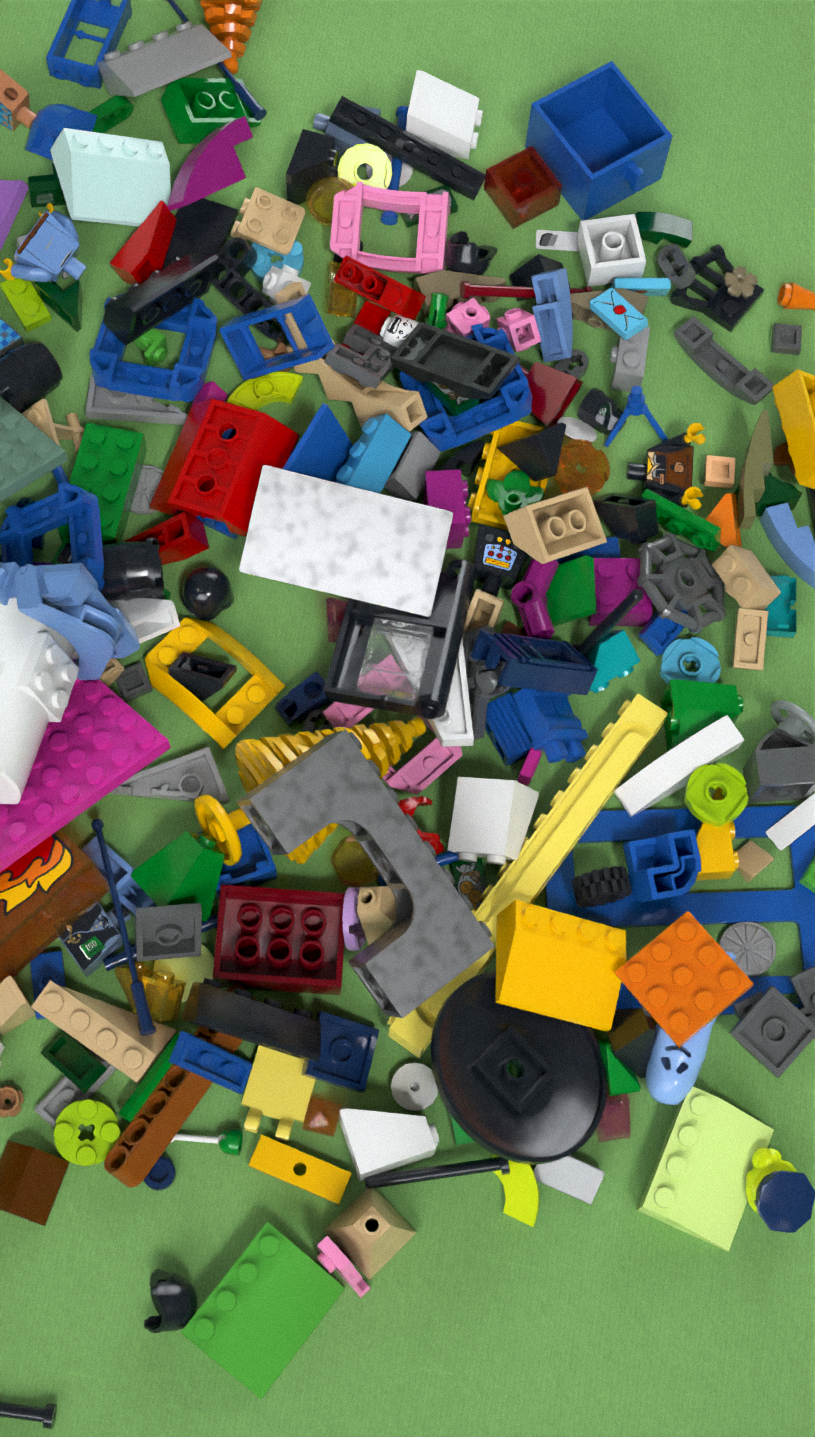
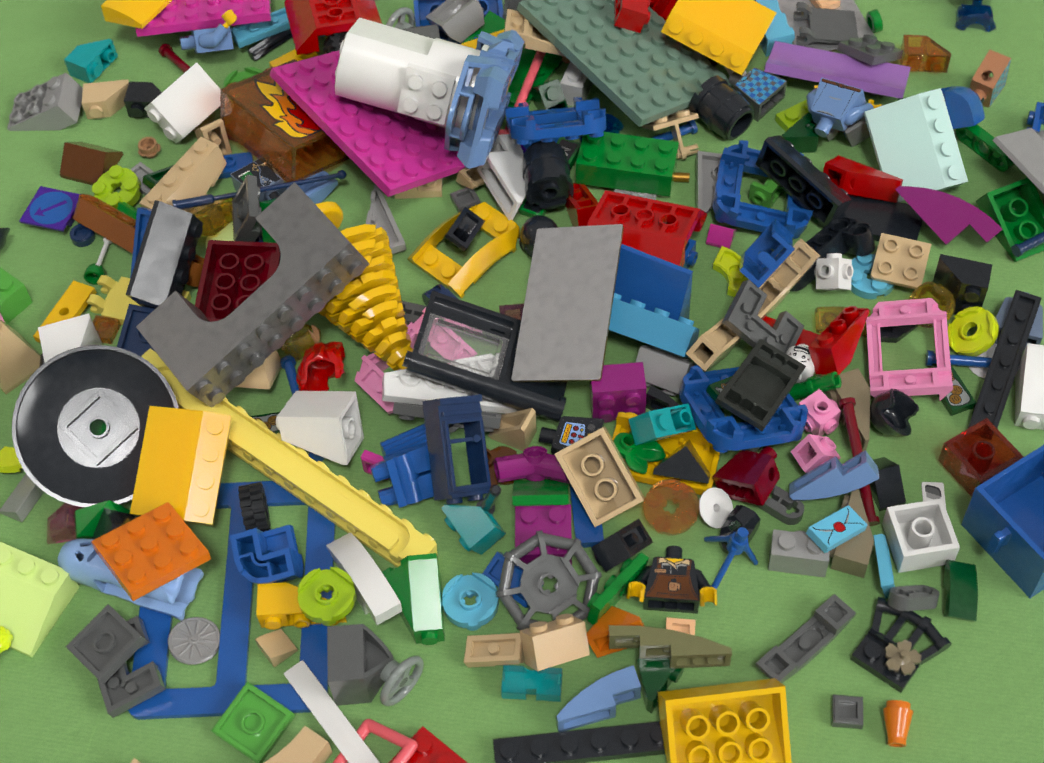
camera: 100 degrees right, 15 degrees down
none -> piece [19,186,80,232]
none -> teal slope [628,403,696,445]

